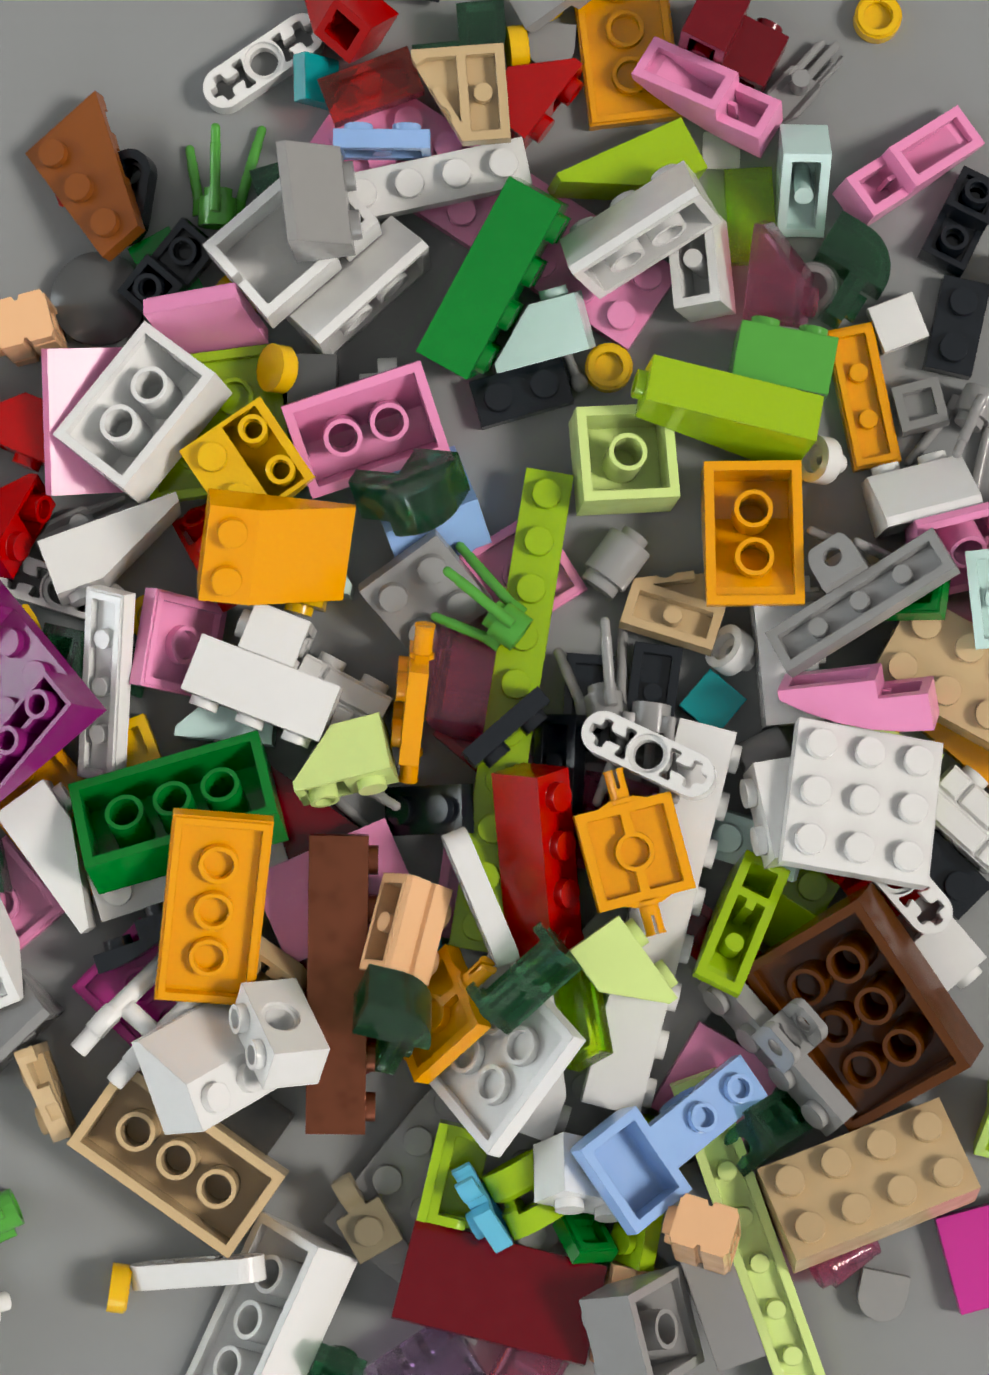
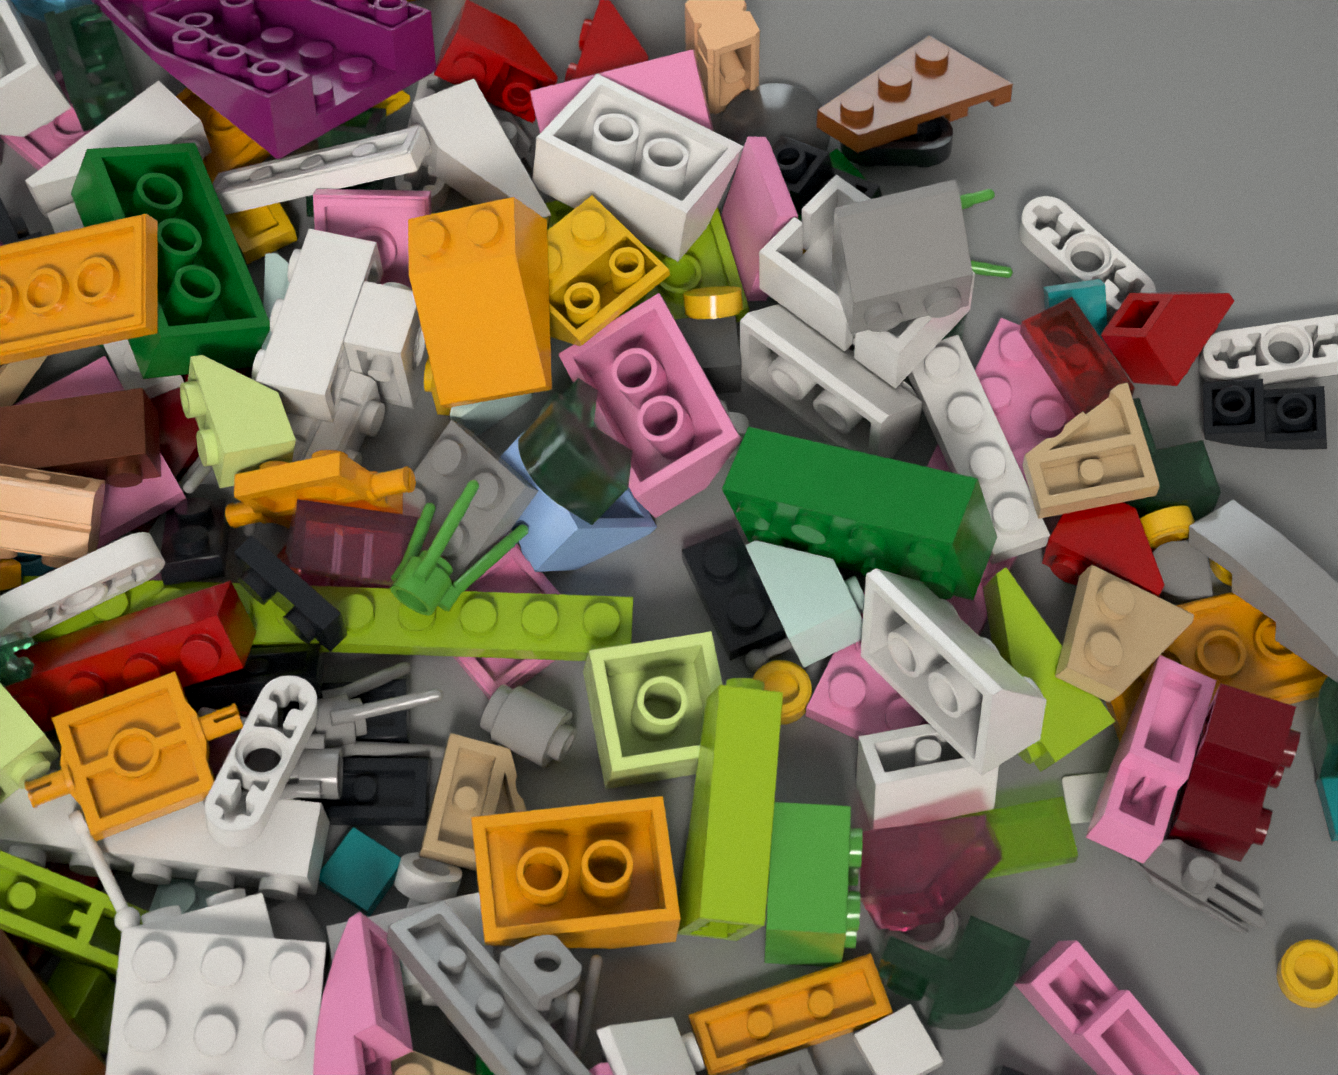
camera: 85 degrees right, 20 degrees down
light blue plate [333,122,431,160] -> none
light aqua slope [776,124,832,238] -> none
white tile [801,435,847,485] -> none
none -> white hinge [68,809,141,931]
none -> tan wing [1055,565,1194,703]

